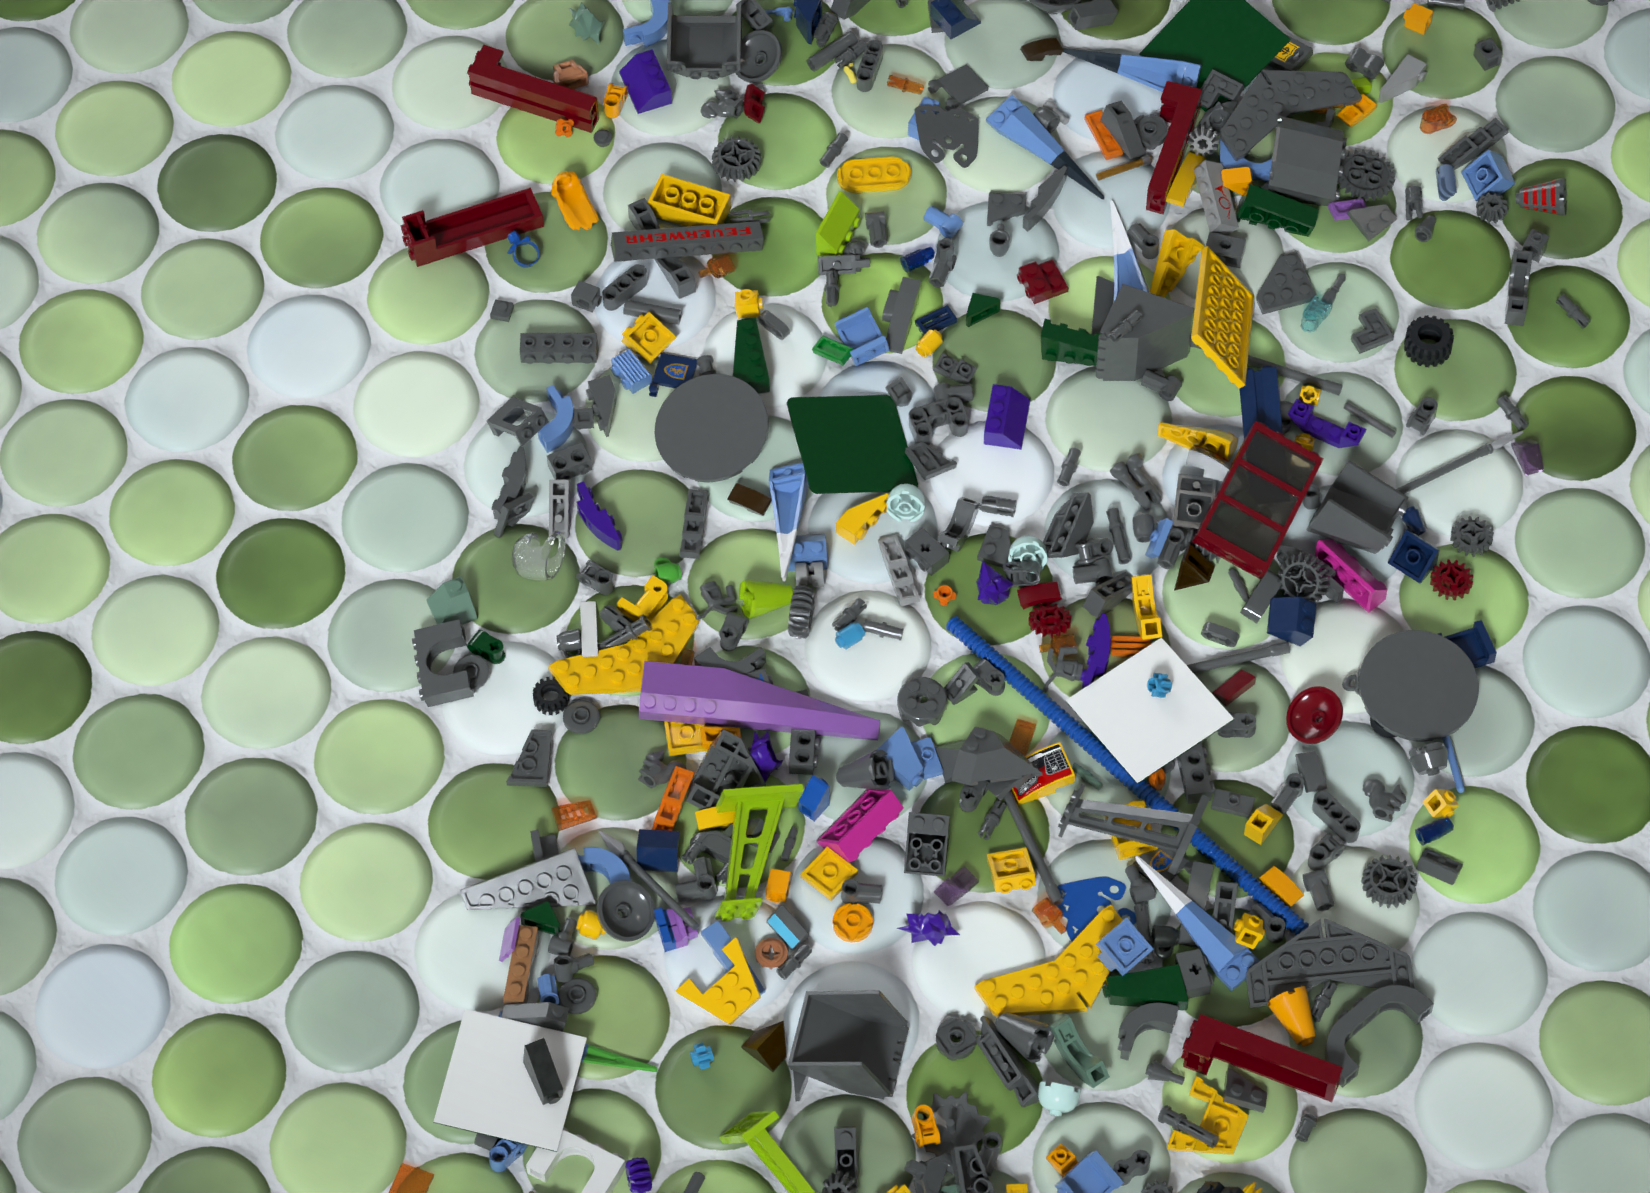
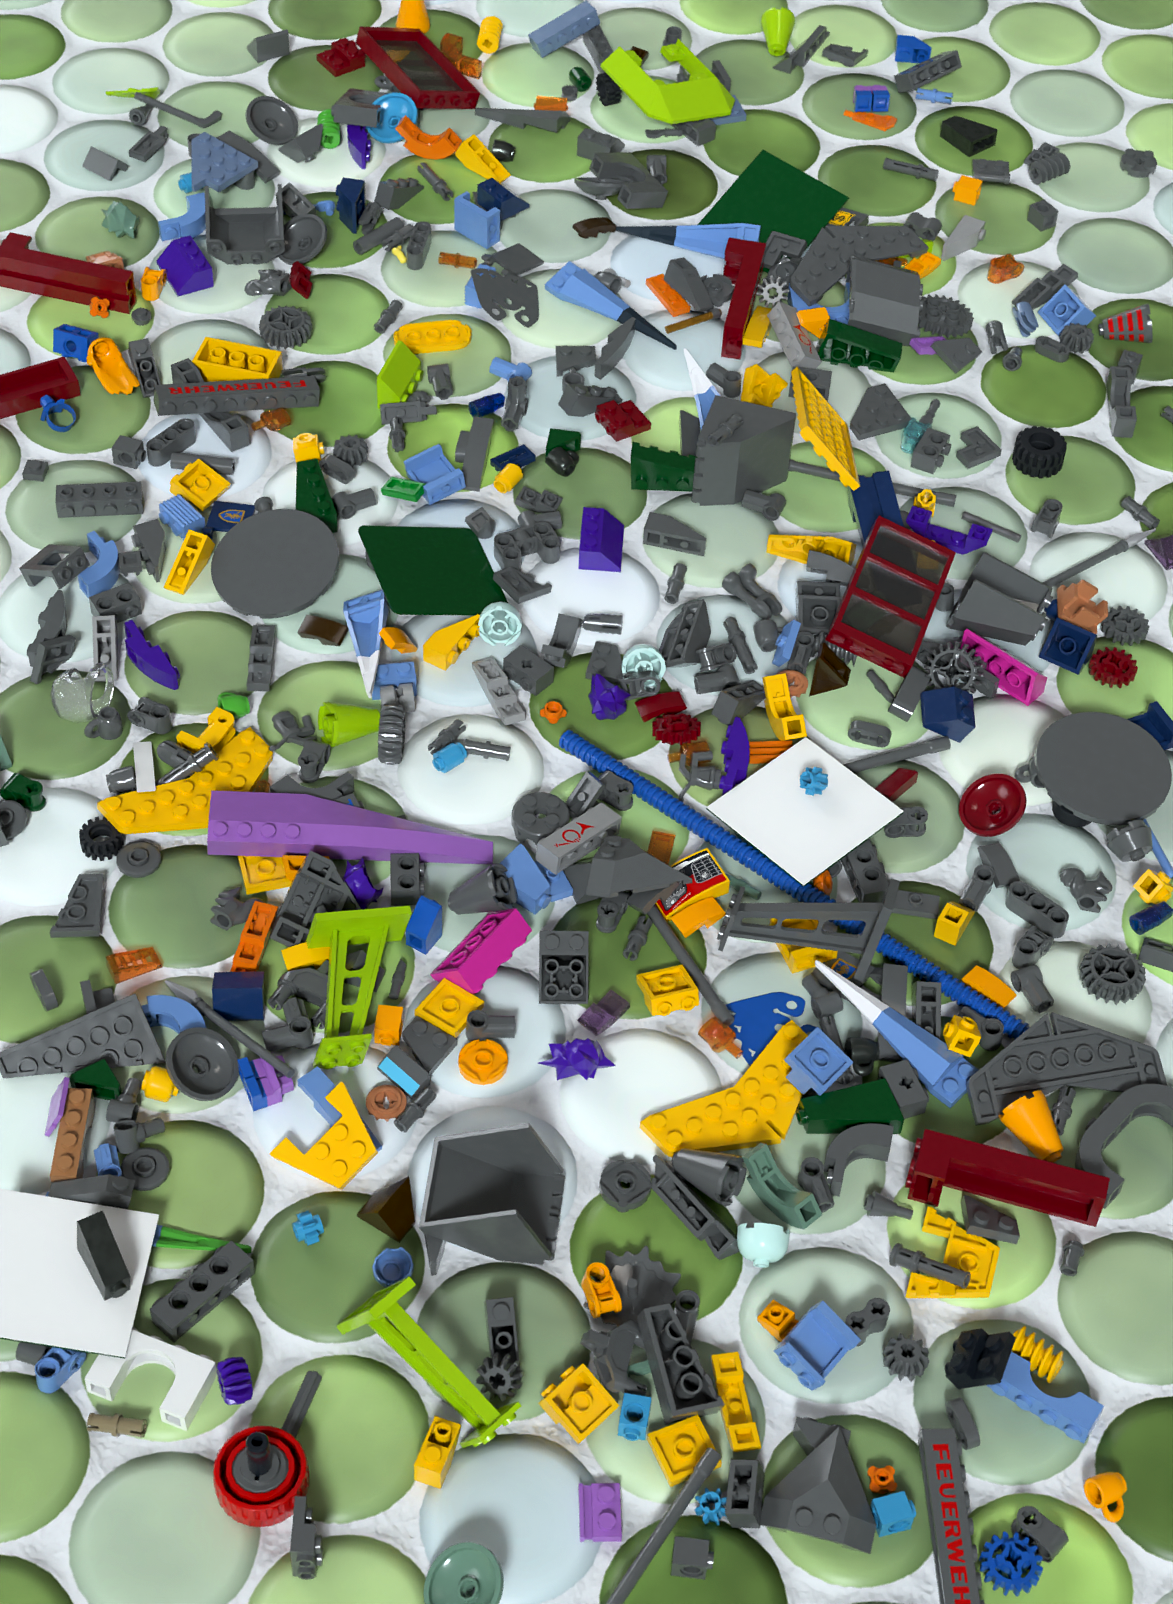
camera: 10 degrees left, 10 degrees down
none -> dark grey beam [29,969,58,1012]
none -> blue brick [53,324,99,362]
none -> dark grey piece [84,706,123,740]
none -> dark grey slope [128,338,161,398]
none -> dark grey brick [150,1241,255,1342]
none -> yellow slope [164,530,215,595]
none -> dark grey piece [332,488,376,519]
none -> dark grey gear [333,434,368,468]
none -> medium blue hair [372,1247,414,1288]
none -> light orange slope [379,627,418,654]
none -> dark grey wing [402,1016,457,1076]
none -> medium blue panel [454,191,500,249]
none -> light grey brick [535,802,622,875]
none -> pearl dark grey piece [545,447,579,477]
none -> dark grey slope [558,384,622,417]
none -> dark grey slope [643,512,707,557]
none -> light orange slope [671,896,726,938]
none -> nougat gear [776,670,808,699]
none -> dark grey piece [797,1157,834,1213]
none -> dark grey brick [911,428,951,474]
none -> dark grey beam [1034,336,1070,363]
none -> nougat panel [1057,580,1108,634]

